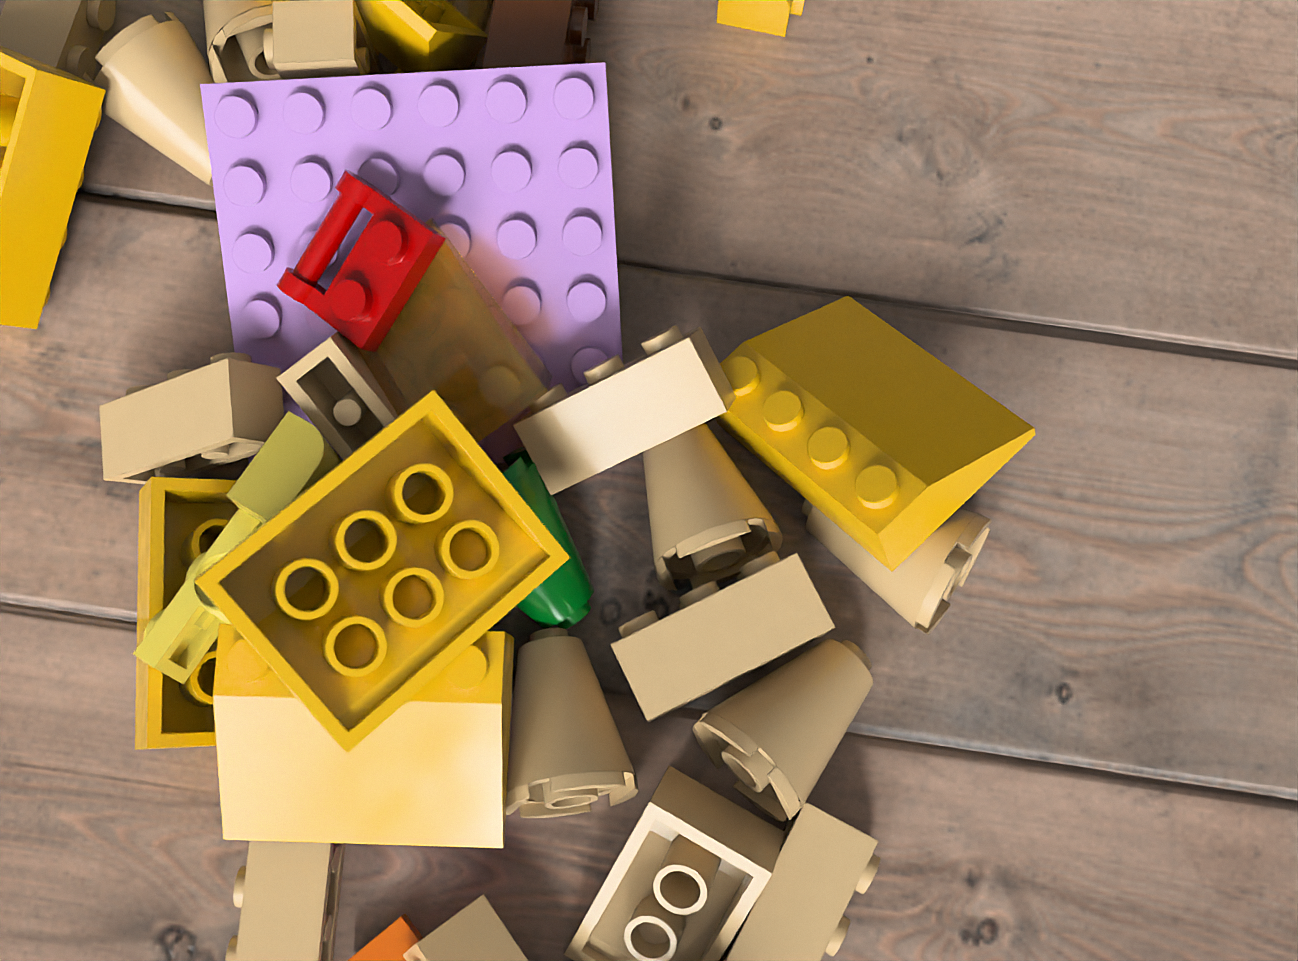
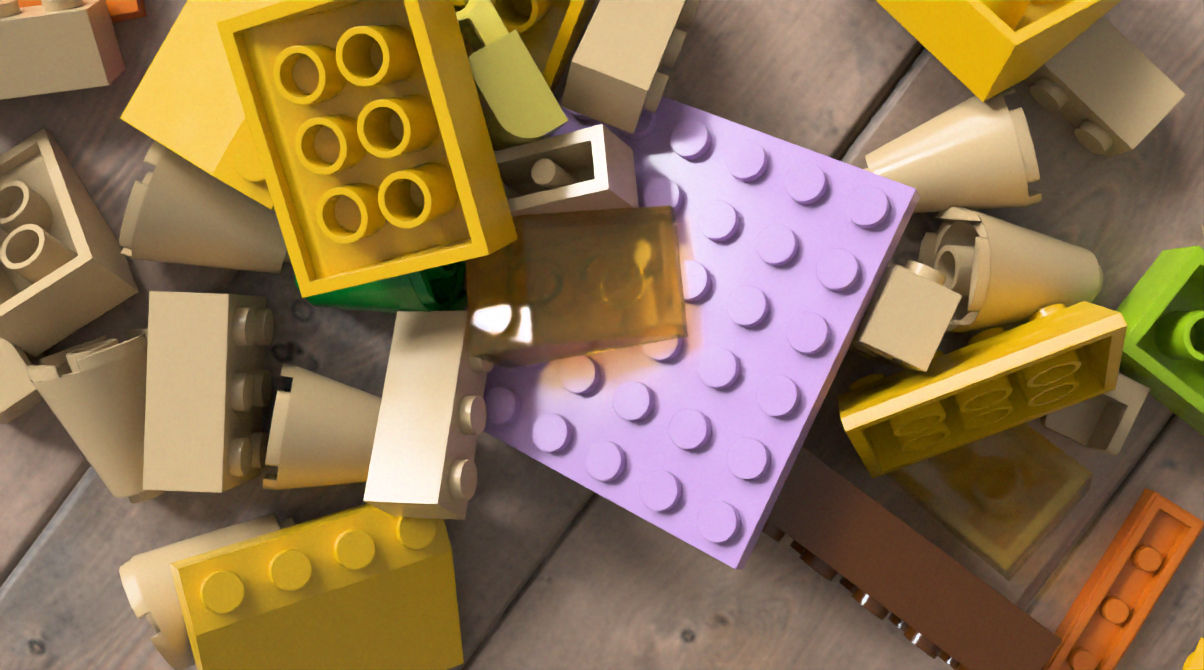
camera: 115 degrees right, 10 degrees up
red plate [276,170,446,353] -> none

